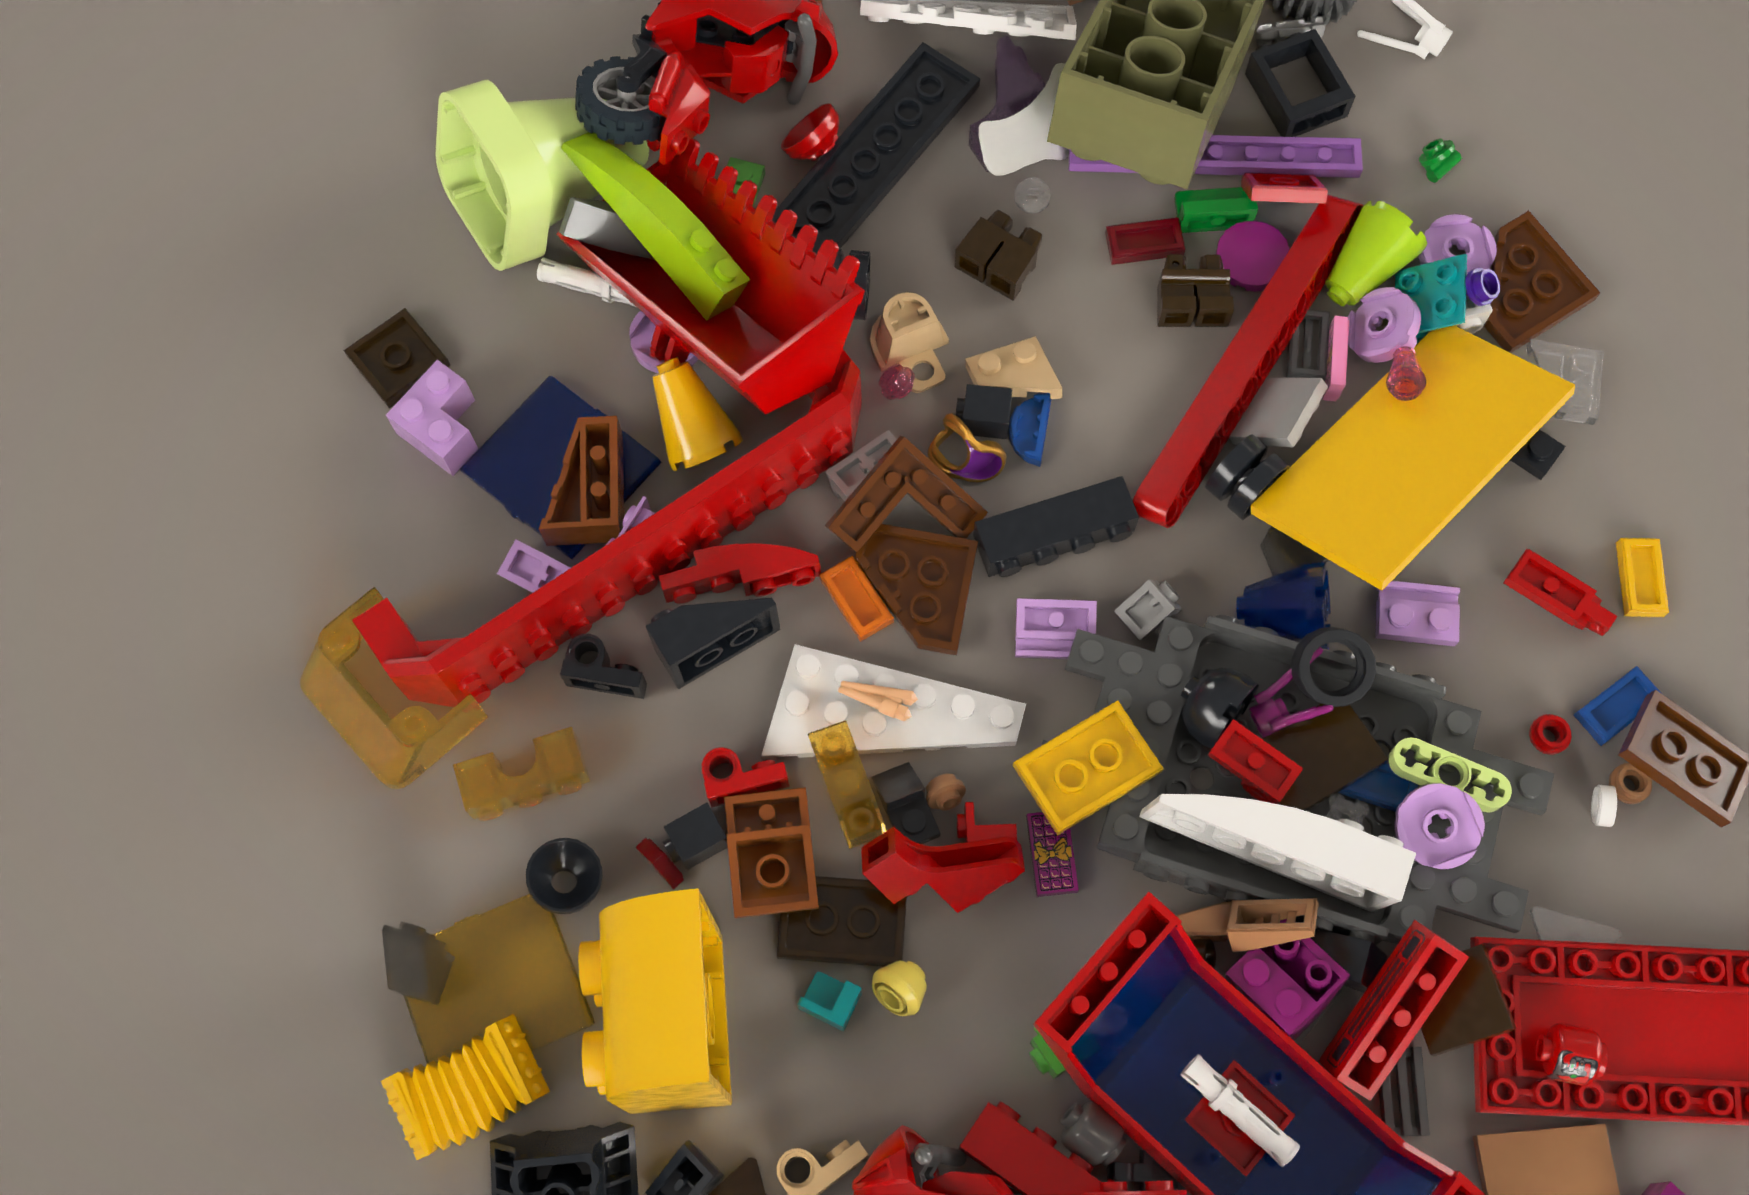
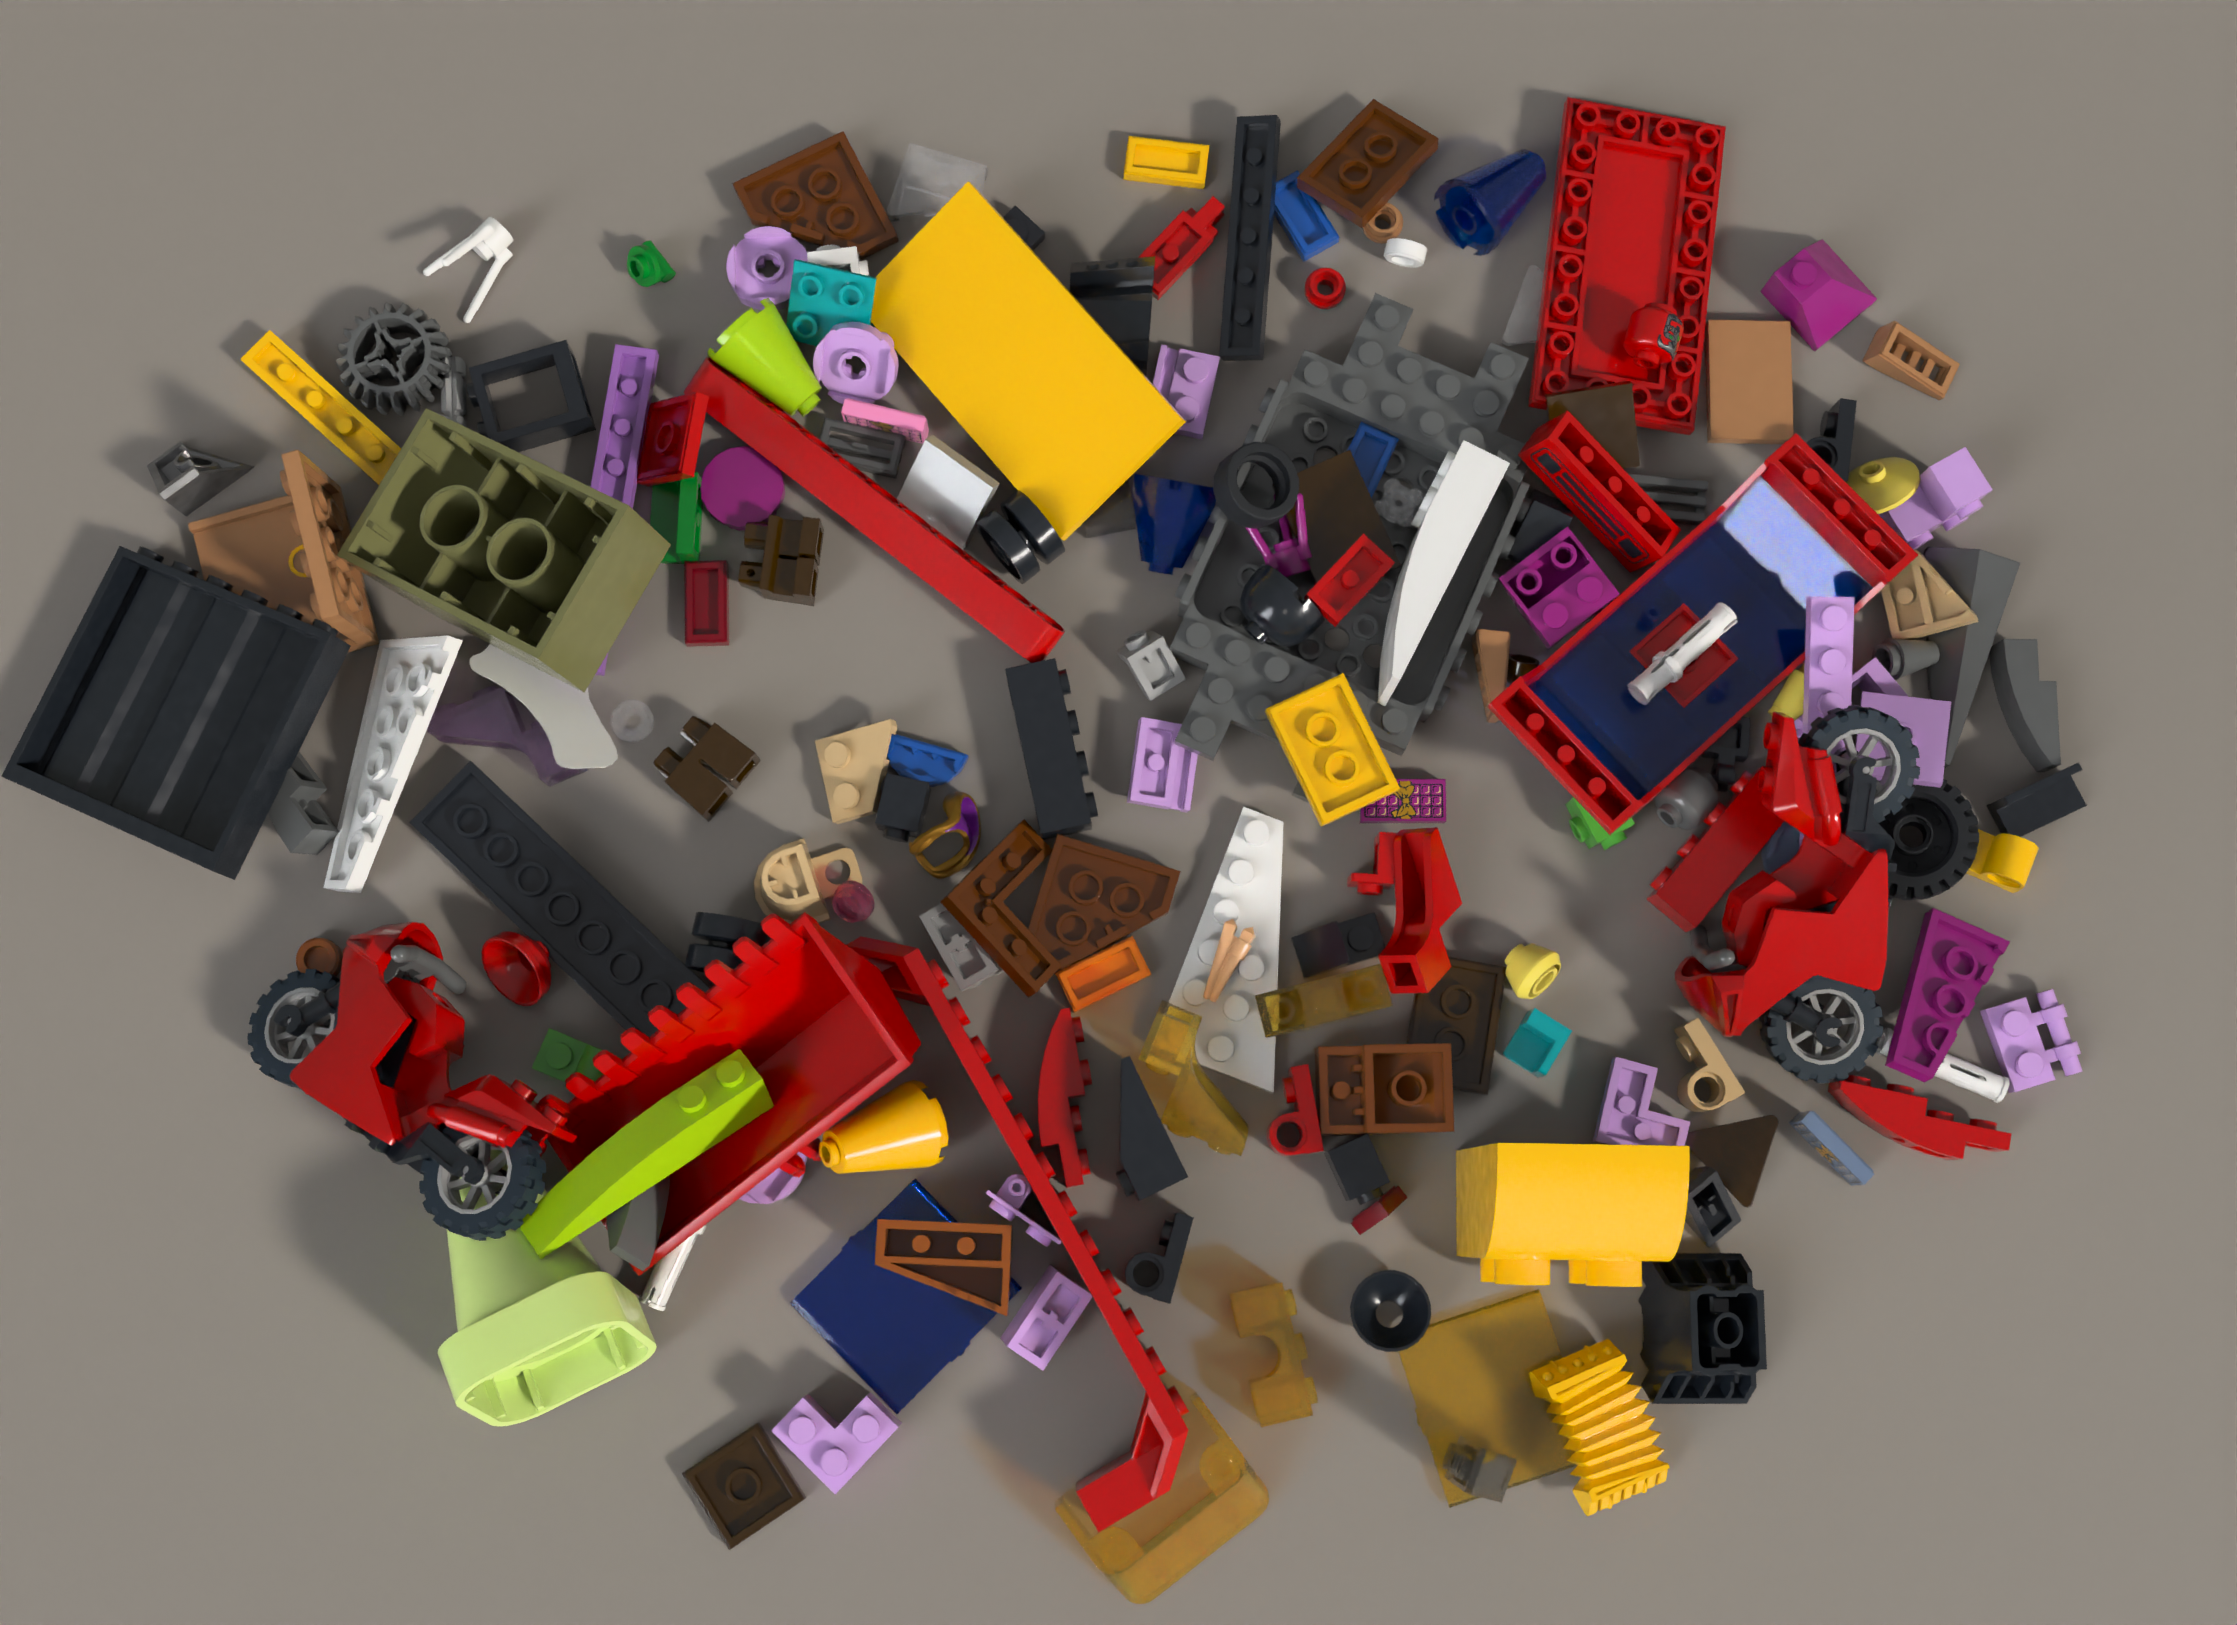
camera: 90 degrees left, 10 degrees up
medium nougat plate [926,774,966,811] -> none
medium nougat slope [1226,898,1318,952] -> none
clear pink cone [1386,346,1426,401] -> none
yellowish green beam [1389,737,1512,812] -> none
lavender plate [1395,783,1485,869] -> none
dark purple plate [1465,268,1500,306] -> none
none -> black slope [1069,256,1155,377]
none -> clear yellow arch [1138,1000,1249,1156]
none -> black plate [1219,115,1281,361]
none -> clear blue cone [1434,149,1546,256]
none -> lavender plate [1592,1057,1690,1146]

